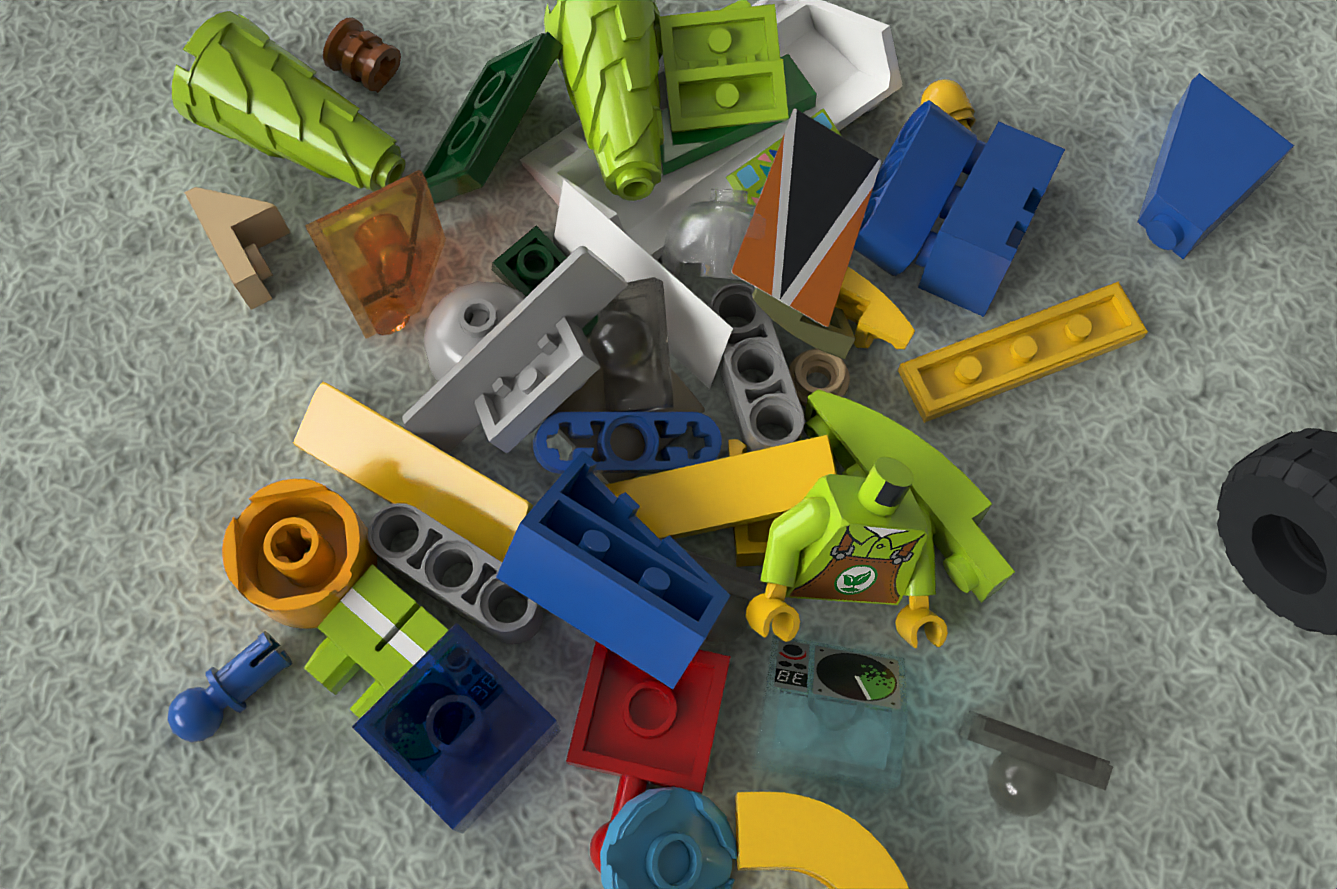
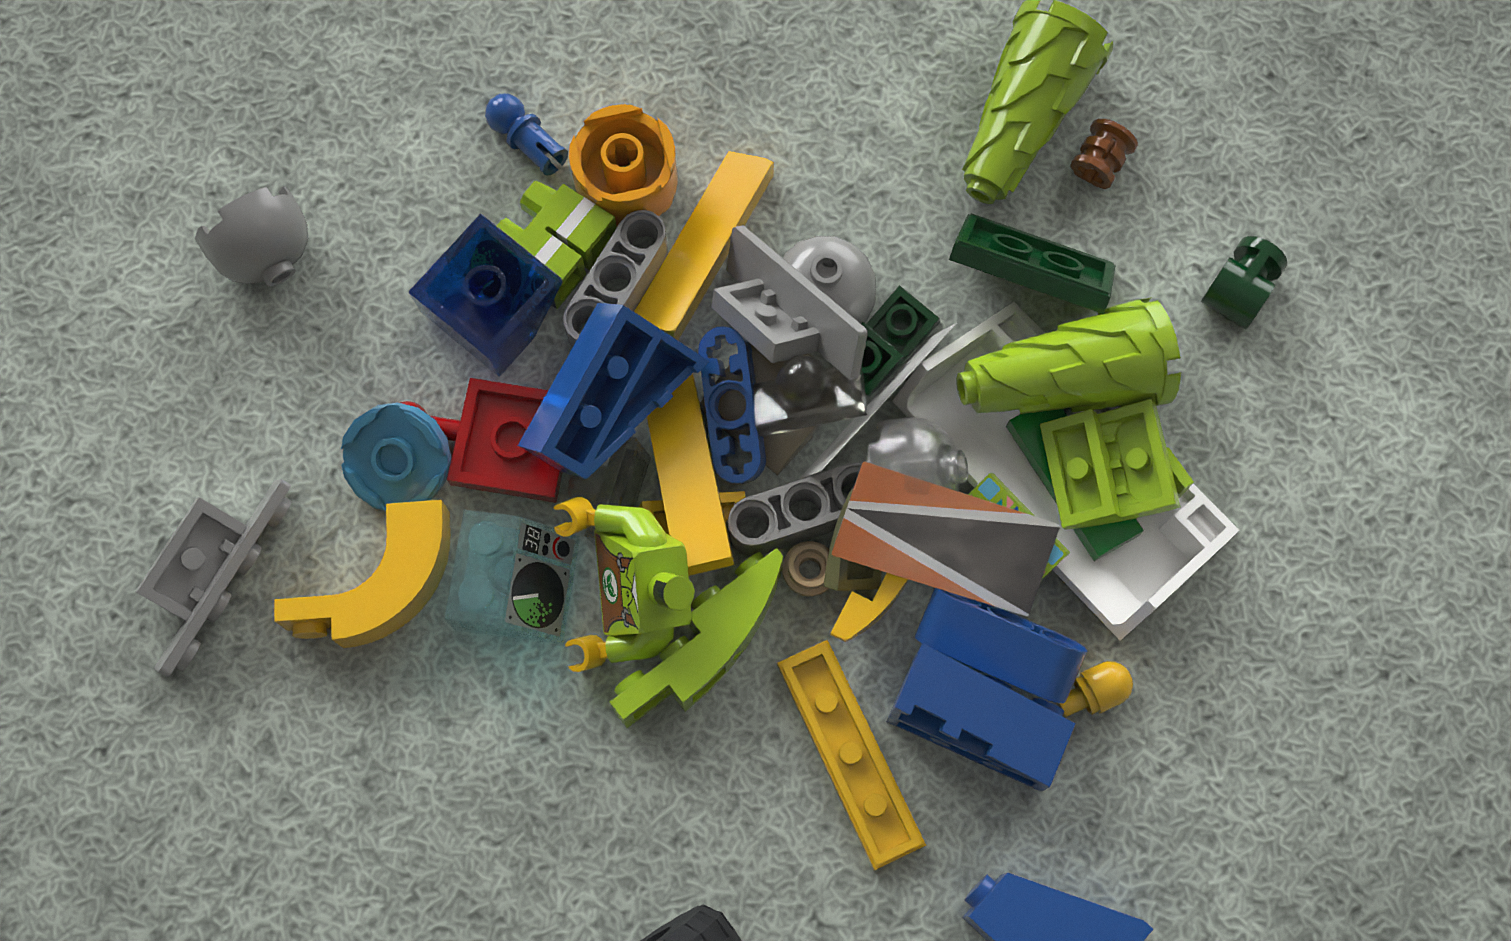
camera: 85 degrees right, 5 degrees up
tan slope [184,187,291,310] -> none
clear orange slope [305,170,446,339] -> none
clear smoke tile [958,710,1113,818] -> none

